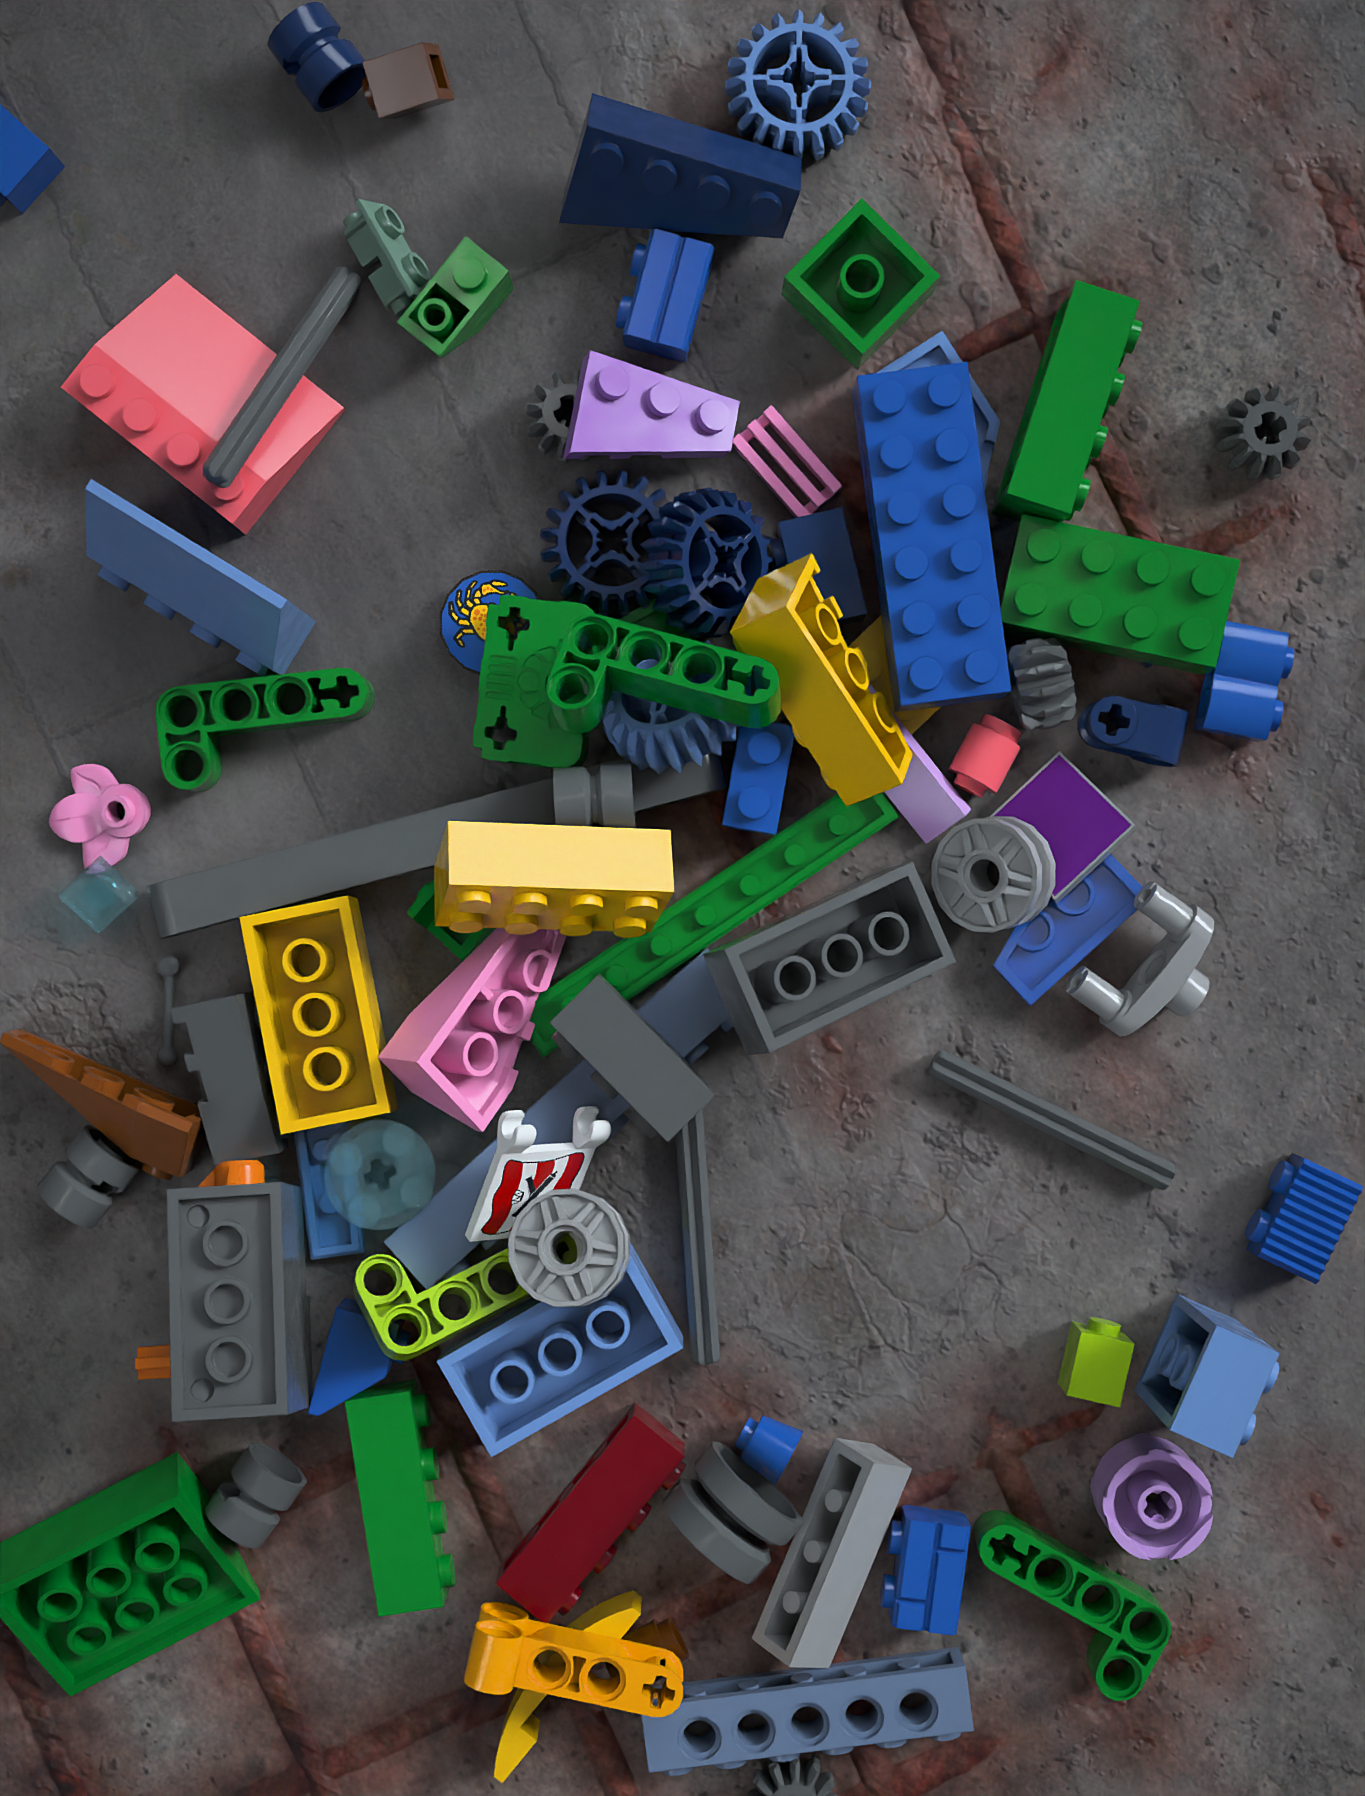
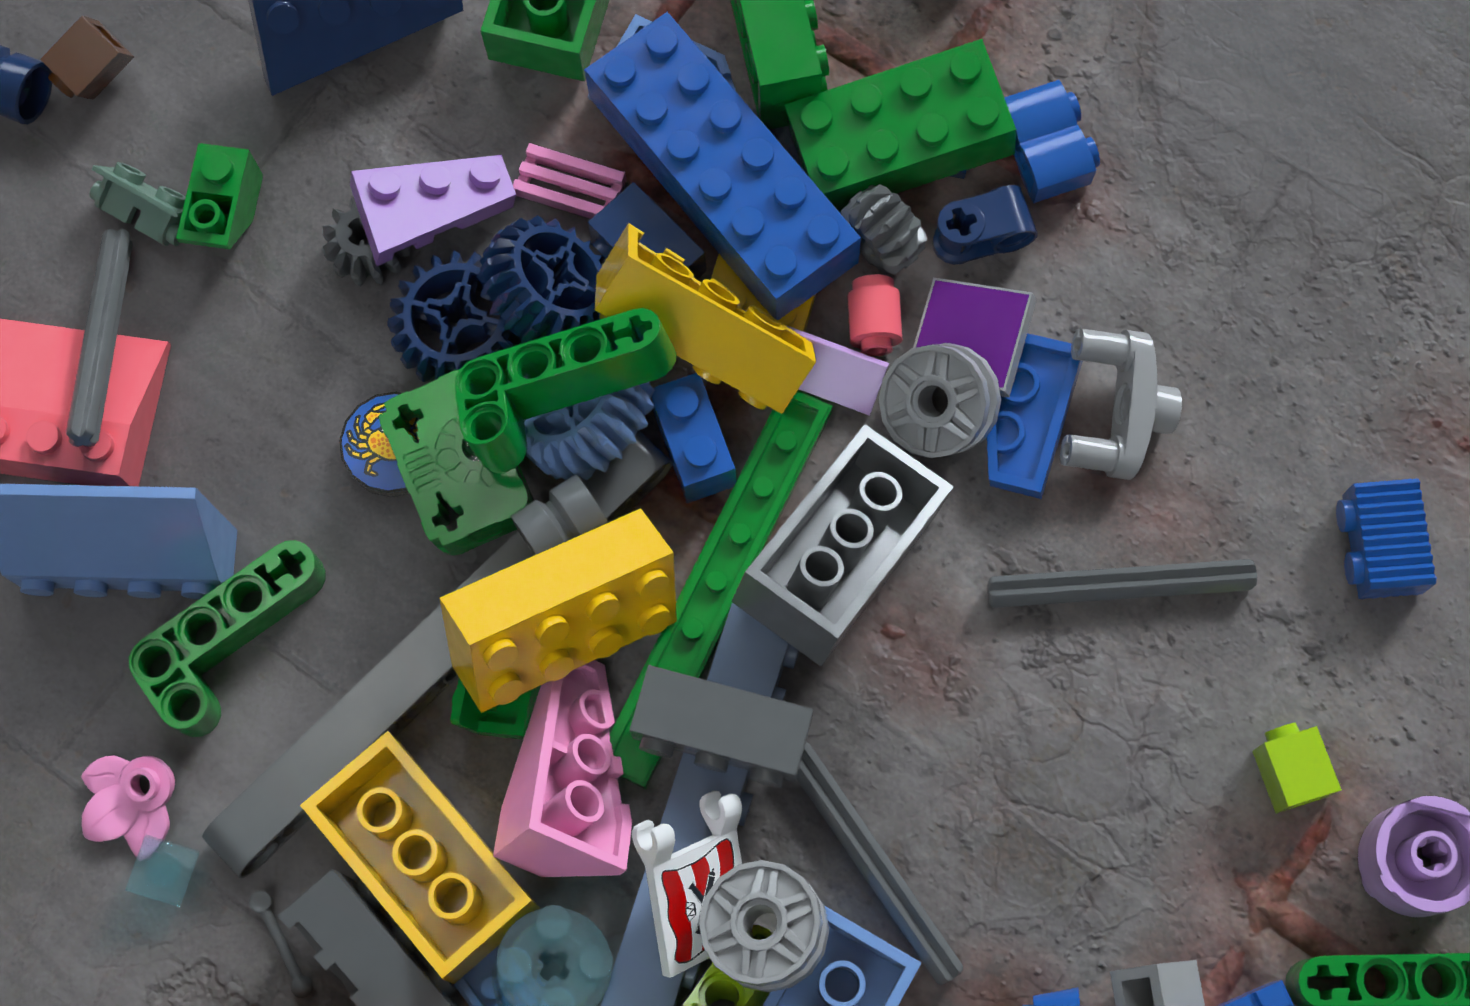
camera: 30 degrees left, 15 degrees down
blue brick [616,229,714,363] -> none
medium blue brick [1134,1293,1280,1458] -> none

